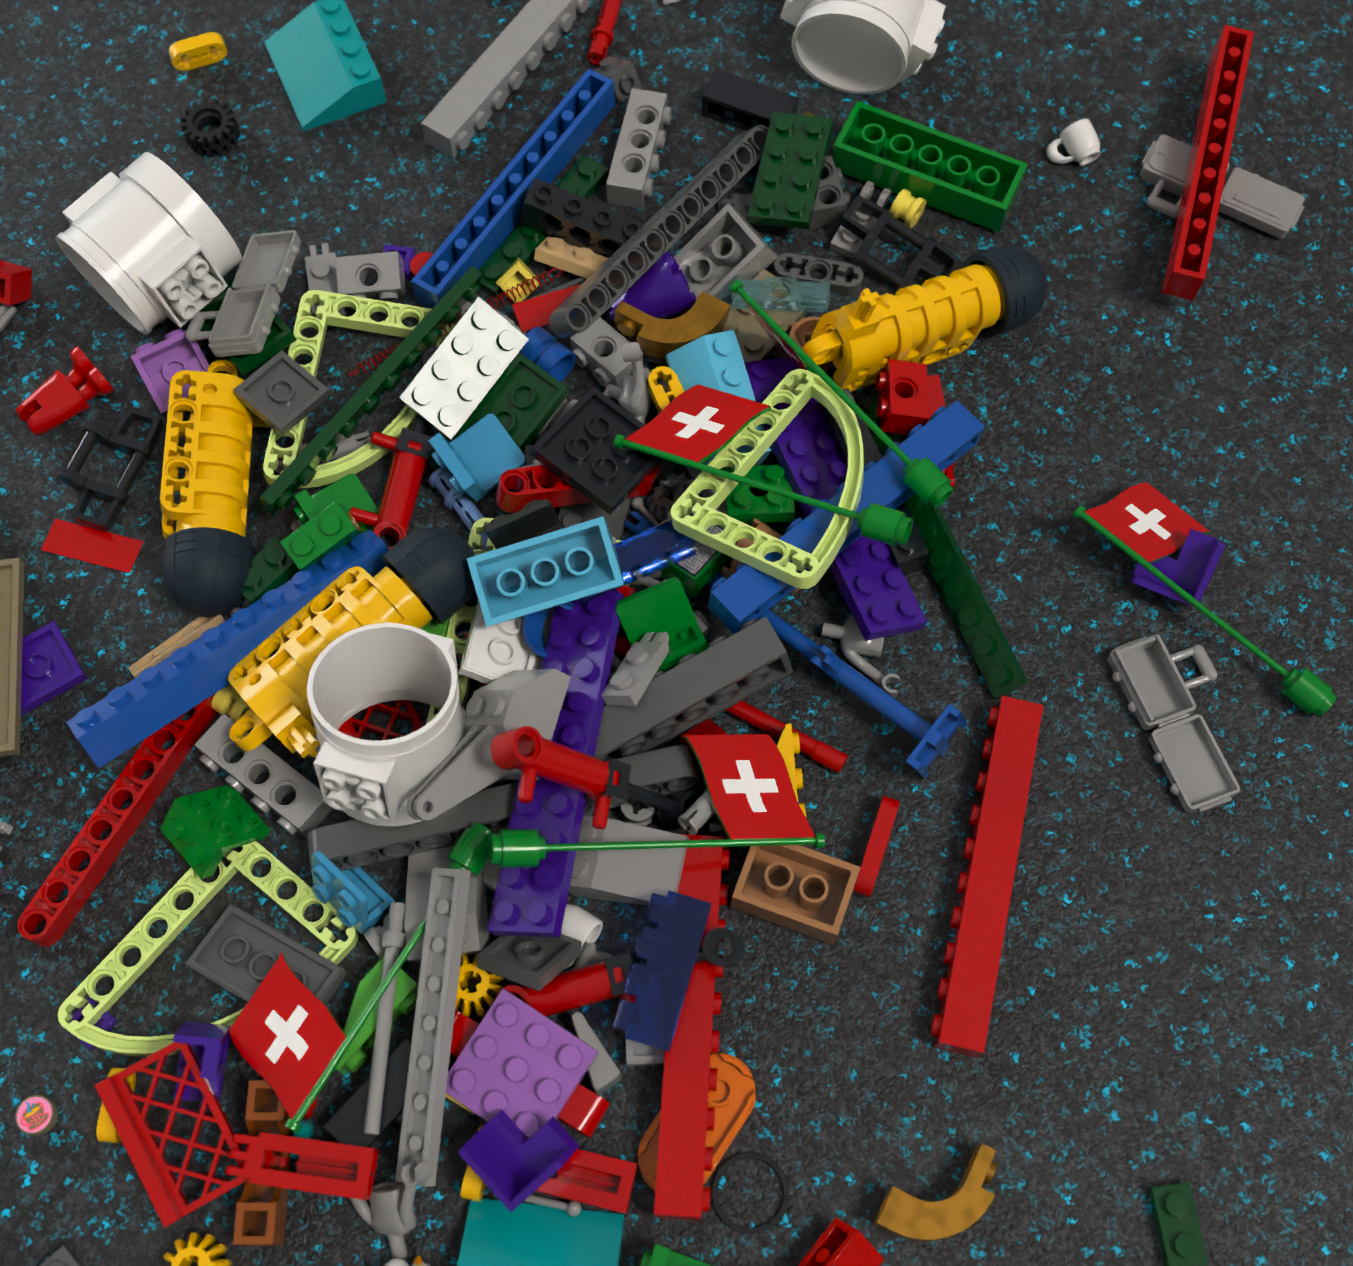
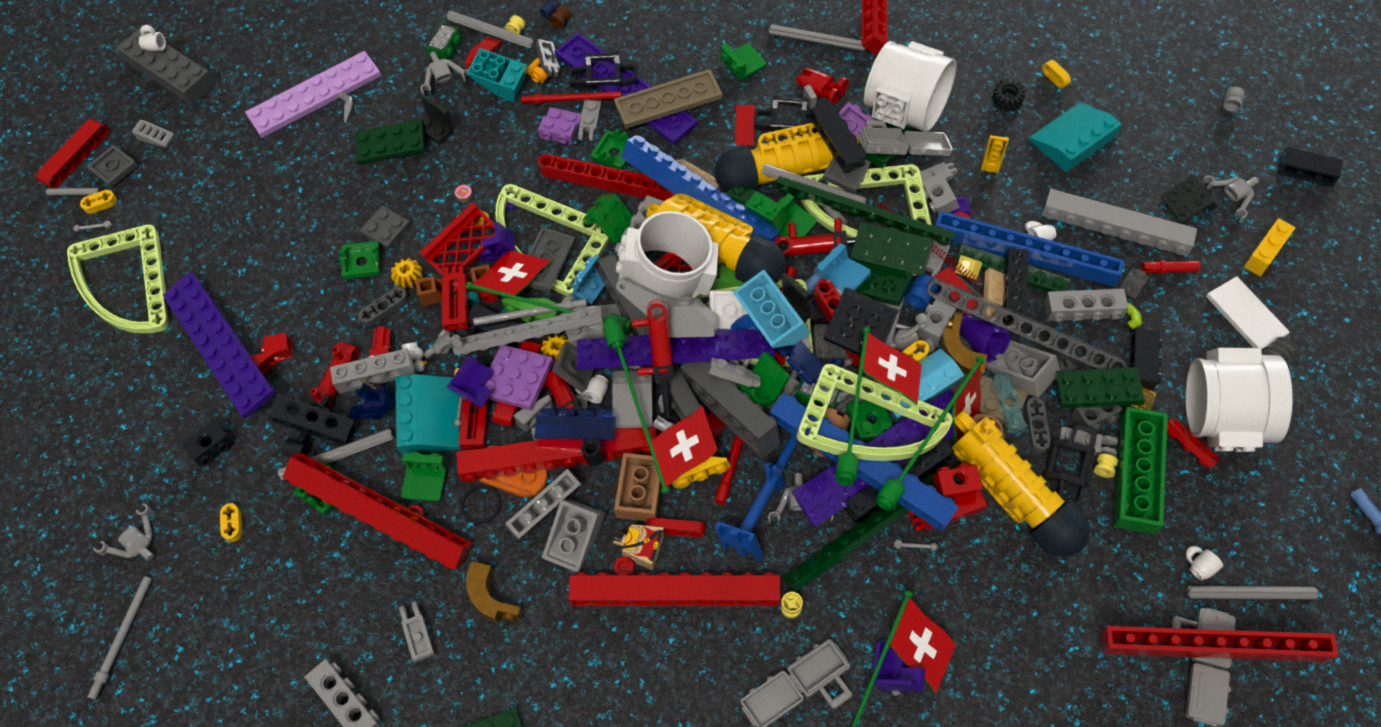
camera: 80 degrees right, 5 degrees down
none -> light grey brick [504,469,580,540]
none -> light grey slope [542,499,605,573]
none -> green piece [590,129,629,170]
none -> torso [613,524,665,571]
none -> red tile [614,556,635,575]
none -> light grey axle [762,164,866,203]
none -> light yellow wheel [781,592,803,618]
none -> light grey tile [803,85,817,110]
none -> black brick [809,100,867,174]
none -> light grey hinge [894,540,938,551]
none -> yellow slope [981,135,1009,173]
none -> white piece [1025,221,1056,241]
none -> lime arm [1126,303,1142,329]
none -> red plate [1167,417,1221,469]
none -> light grey axle [1187,586,1318,599]

